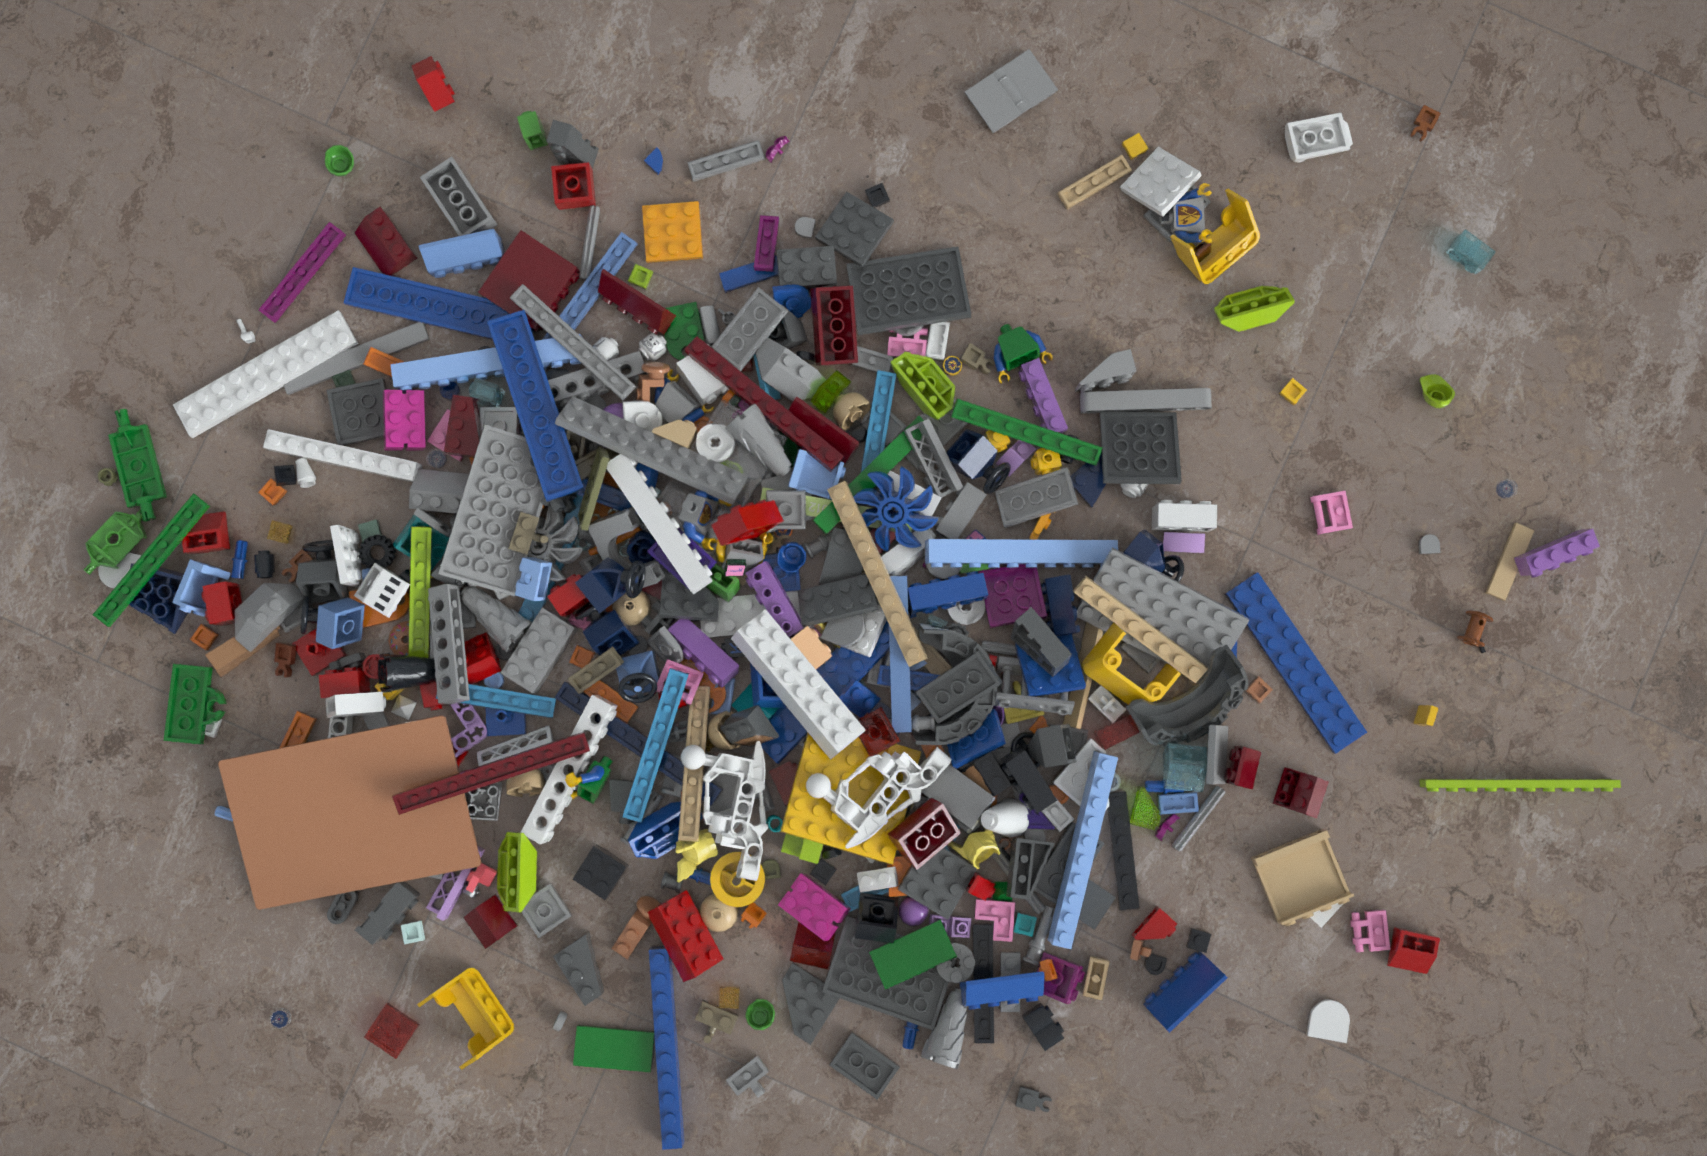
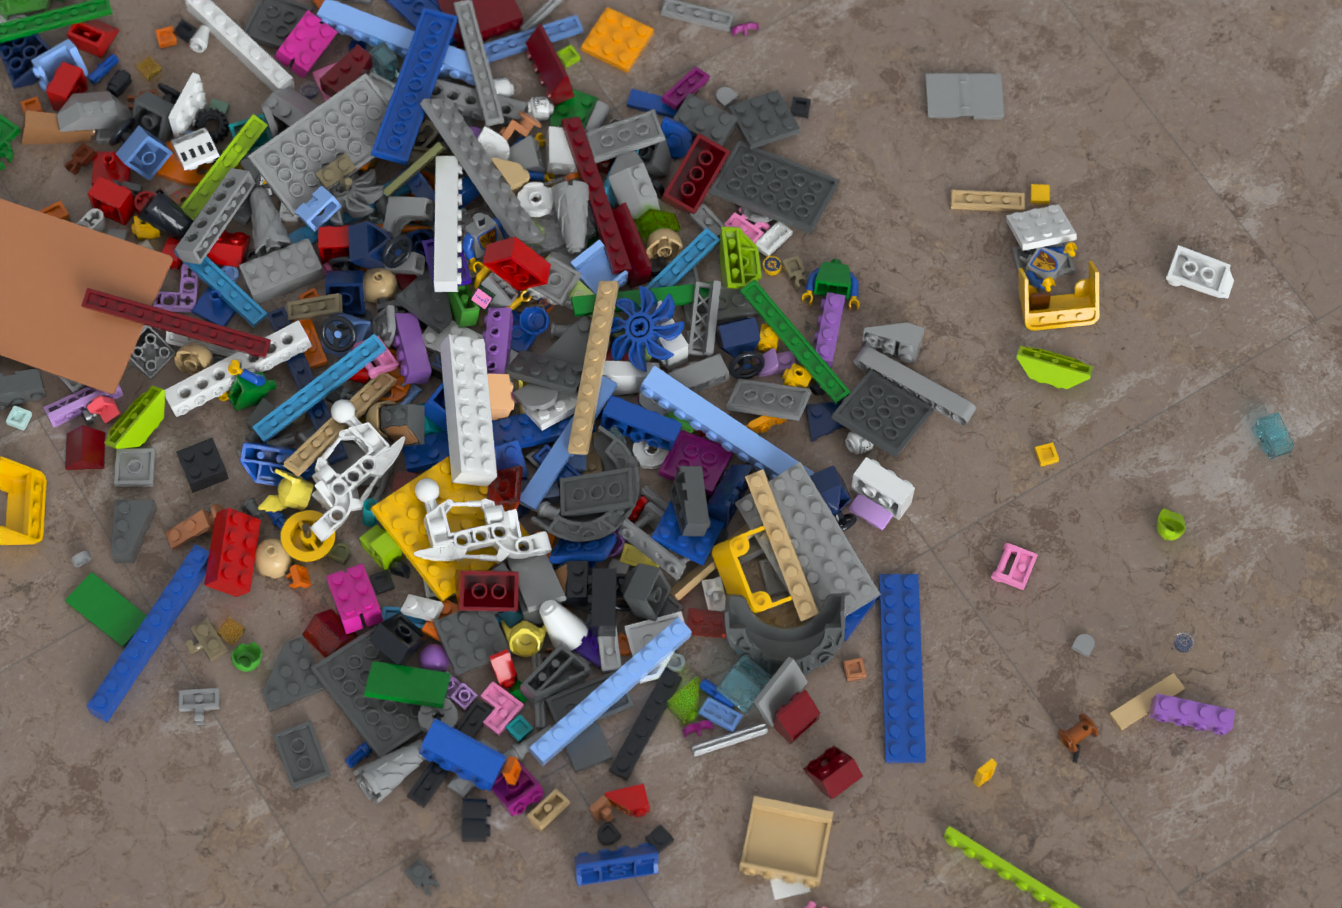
camera: 30 degrees right, 20 degrees down
white brick [326,692,386,718] -> none
dark grey hips [541,493,577,514] -> none
dark orange plate [1410,105,1441,142] -> none

